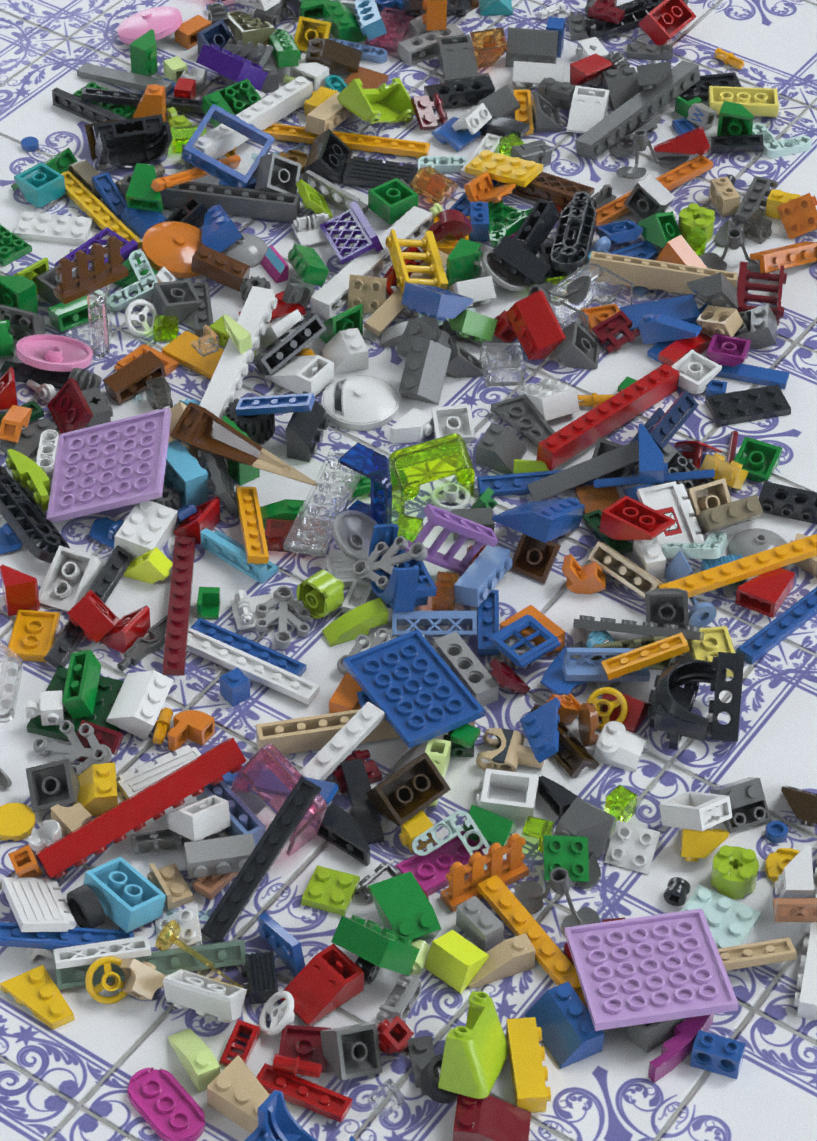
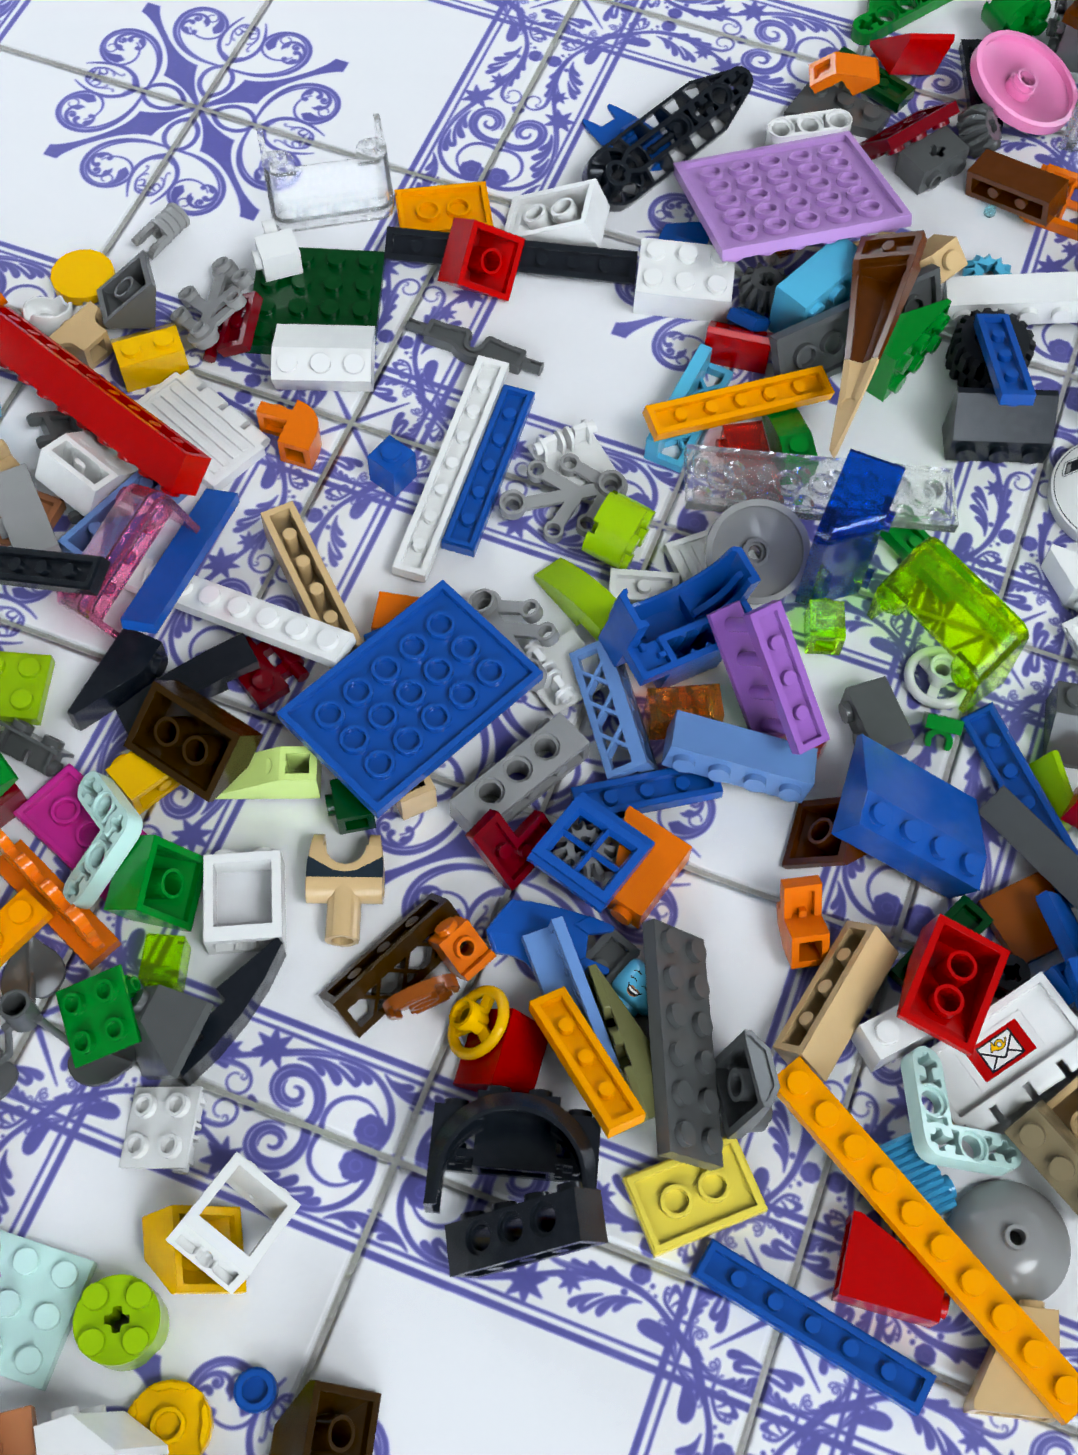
camera: 75 degrees right, 20 degrees up
red slope [0,564,40,617] -> none
lime slope [5,449,51,511] -> none
white plate [26,380,56,403] -> none
green brick [62,649,101,719] -> none
red slope [100,605,151,654] -> none
neon yellow slope [123,547,173,584] -> none
clear smoke brick [146,376,173,410] -> none
light orange axle [152,707,173,745] -> none
dark red plate [163,536,196,675] -> none
green panel [197,587,221,620] -> none
light grey plant [352,536,428,590] -> none
green tile [450,724,480,748] -> none
blue wing [520,697,561,763] -> none
white slope [594,721,648,772] -> none
clear neon green brick [605,784,638,822] -> none
black wheel [663,877,691,906] -> none
medium blue piece [664,551,717,627] -> none
dark grey slope [710,777,771,833] -> none

